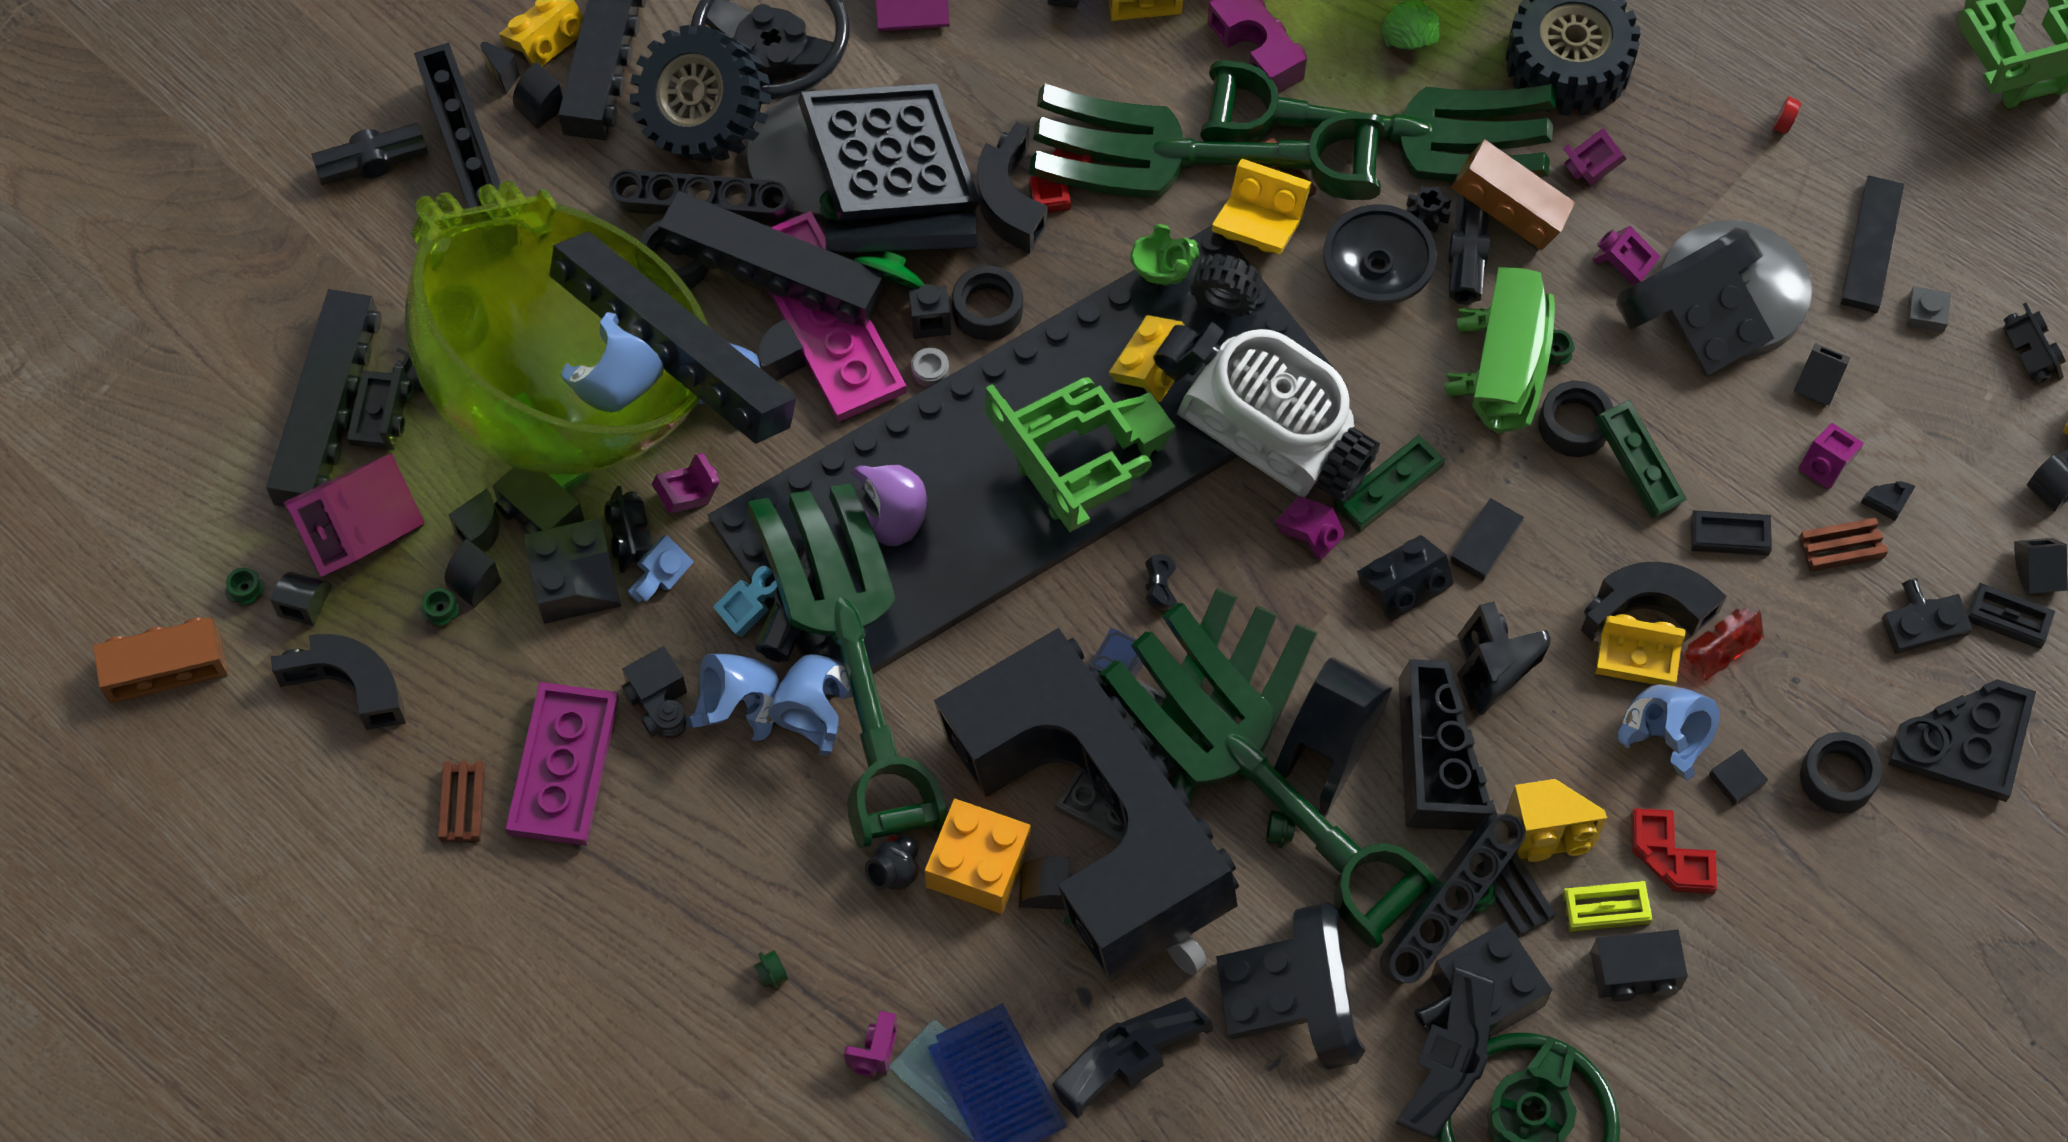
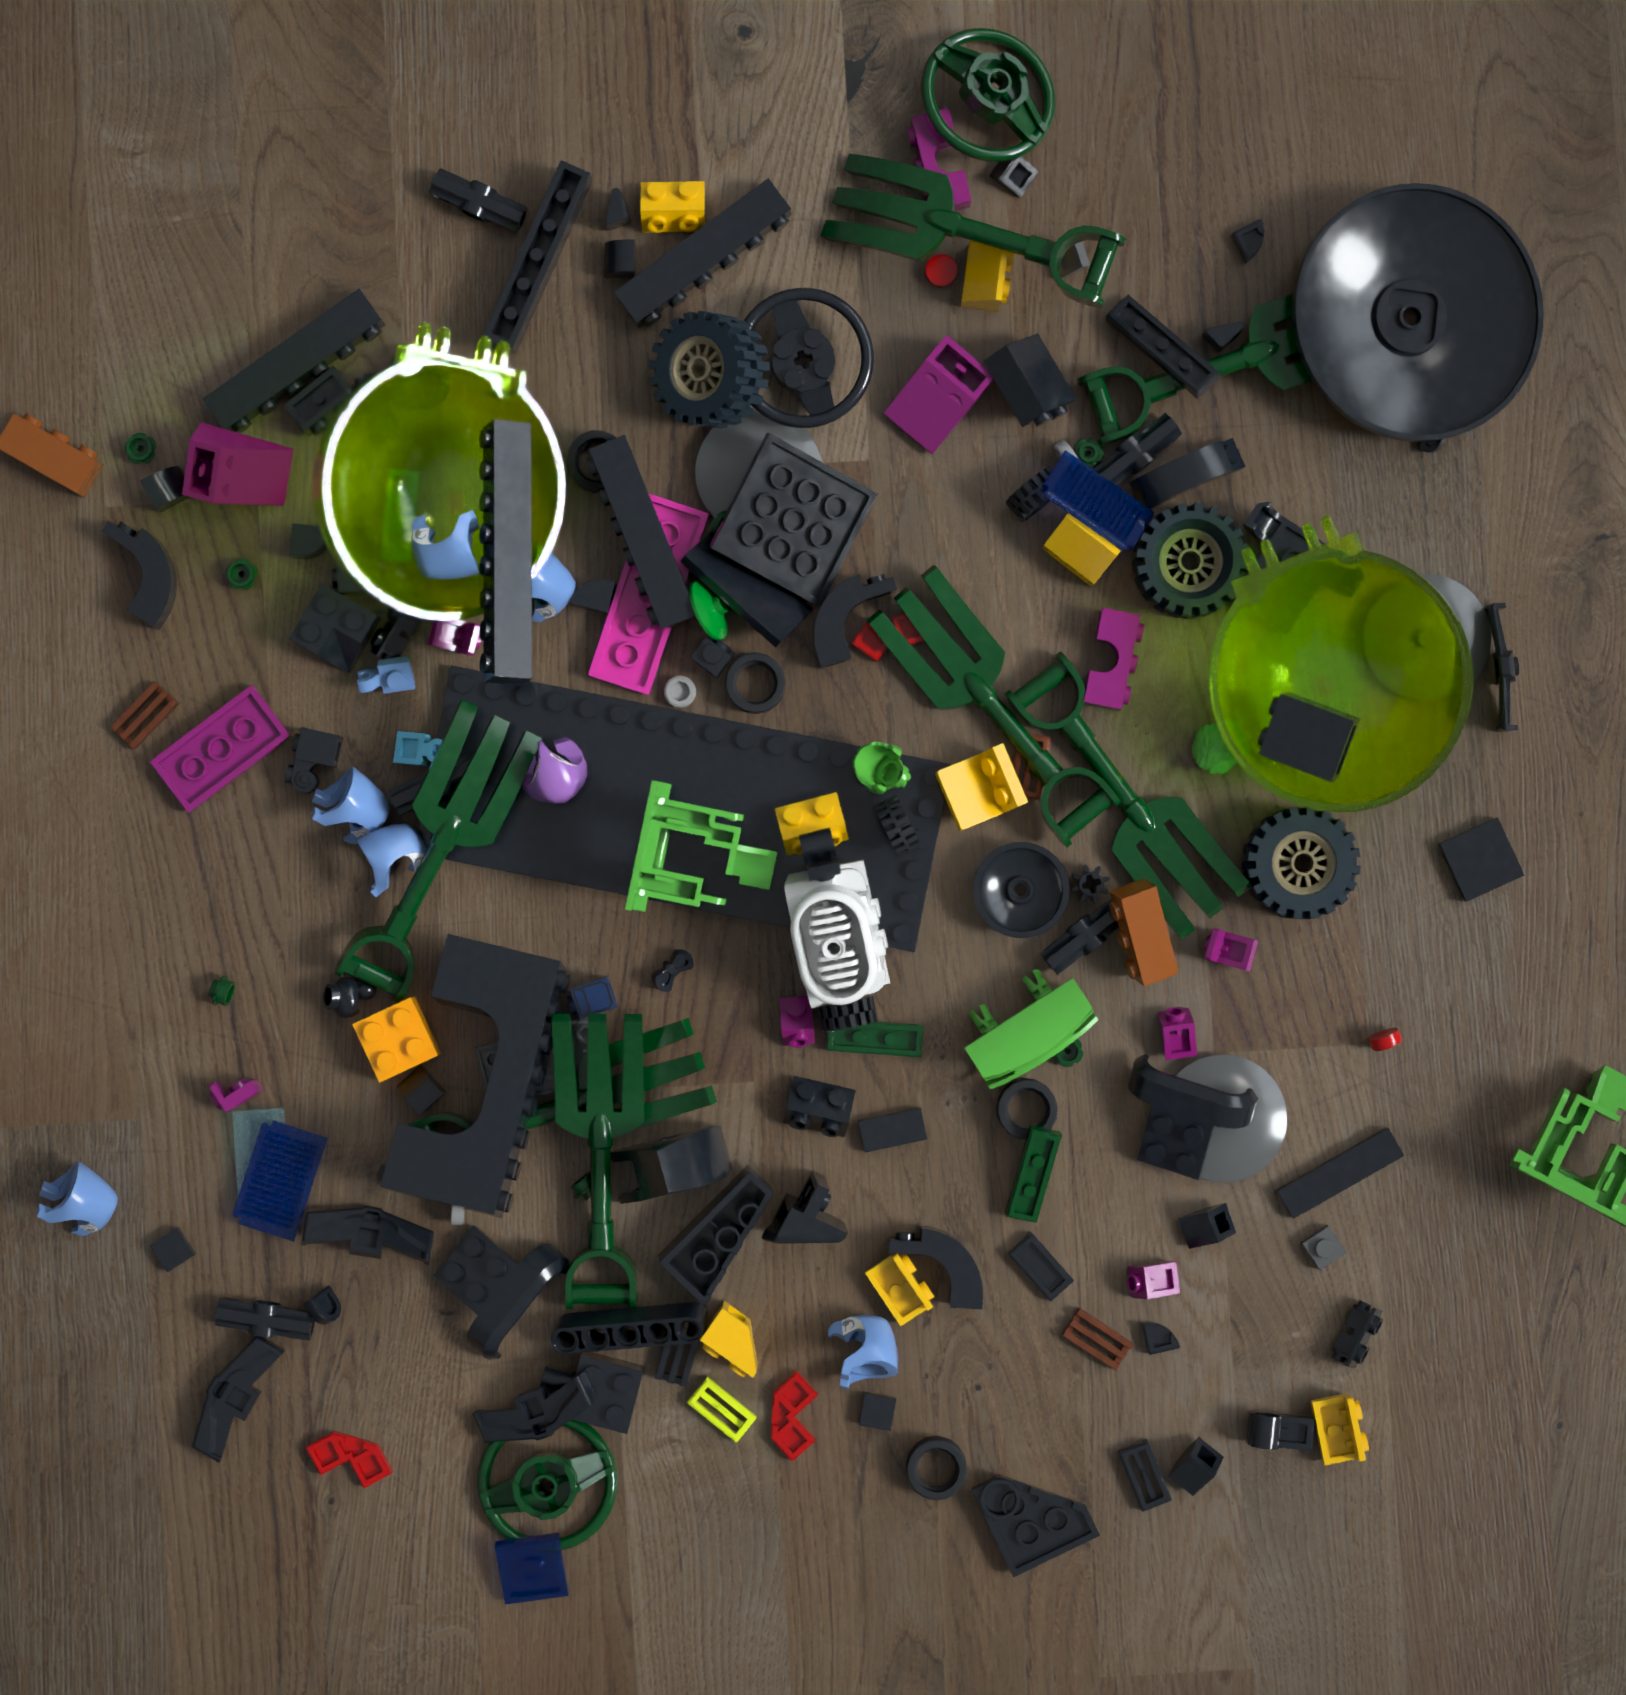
camera: 45 degrees right, 25 degrees up
black brick [444,538,502,608] -> none
black beam [609,170,794,223] -> none
black brick [1590,930,1688,1002] -> none
clear red hinge [1685,608,1764,681] -> none
black plate [1882,578,1973,654] -> none

